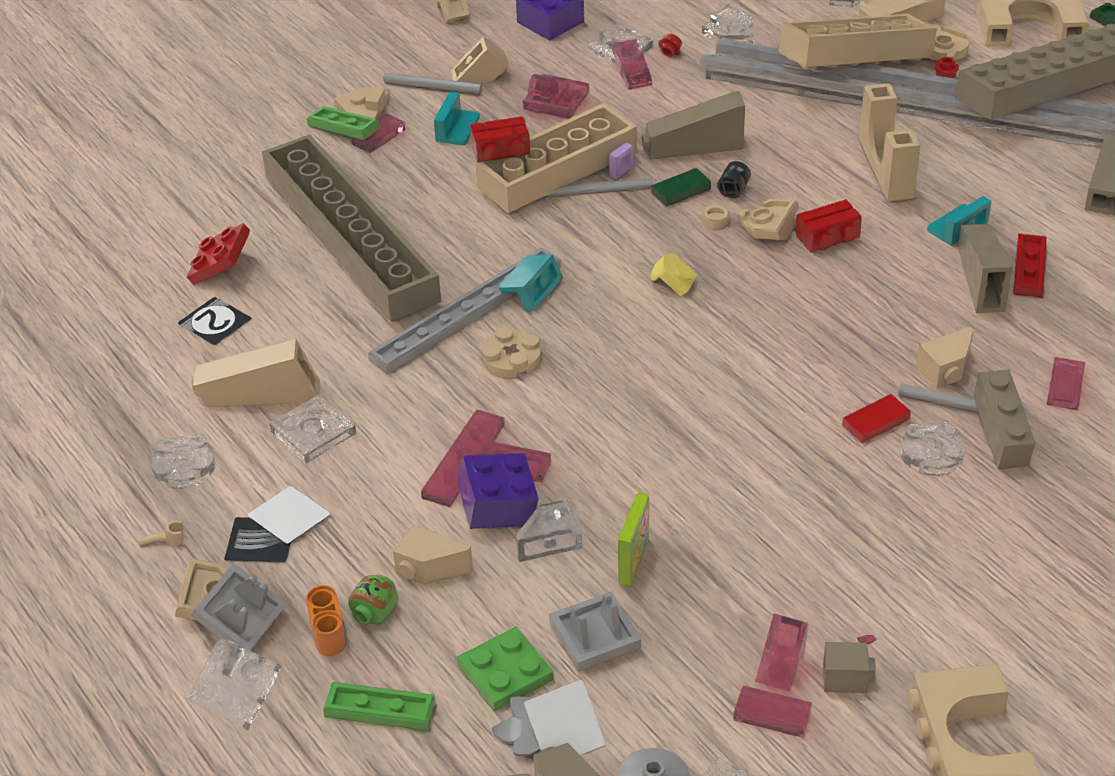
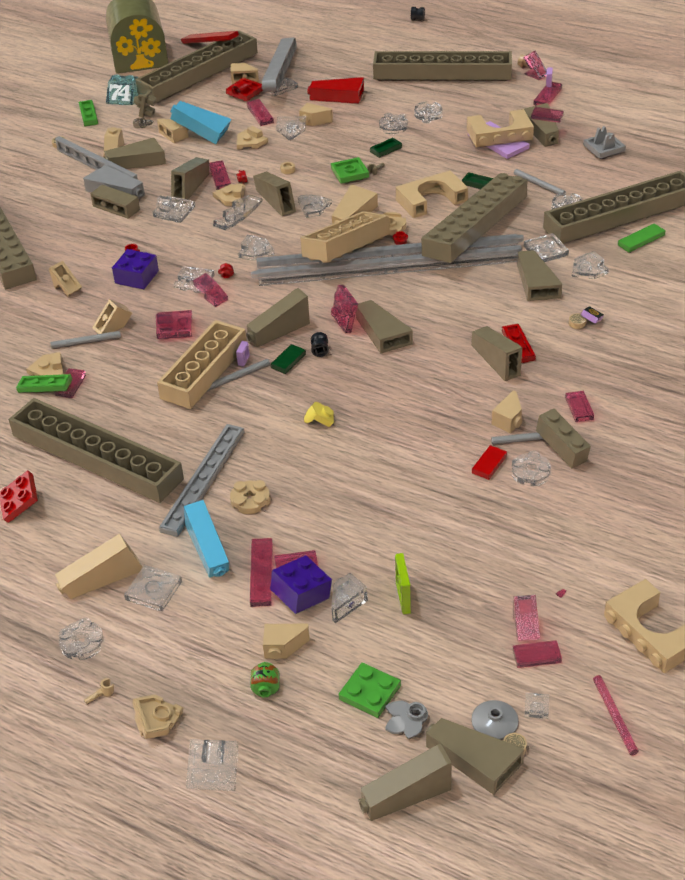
camera: 25 degrees left, 0 degrees up
sticker [178,297,252,345] -> none
light grey plate [191,563,287,657] -> none
black sticker [224,517,291,563] -> none
white sticker [248,486,330,543] -> none
orange beam [306,585,346,656] -> none
bright green tile [323,682,436,731] -> none
teal panel [434,91,480,145] -> none
red brick [470,116,530,162] -> none
teal panel [498,254,563,311] -> none
white sticker [524,680,606,755] -> none
light grey plate [549,591,641,672] -> none
tan tile [702,205,729,230] -> none
tan plate [737,199,799,241] -> none
red brick [795,199,862,252] -> none
dark tan brick [823,642,876,693] -> none
tan arch [859,83,920,202] -> none
teal panel [927,196,992,246] -> none
none -> medium azure slope [184,500,229,578]
none -> clear pink plate [331,285,358,333]
none -> dark tan slope [355,300,413,354]

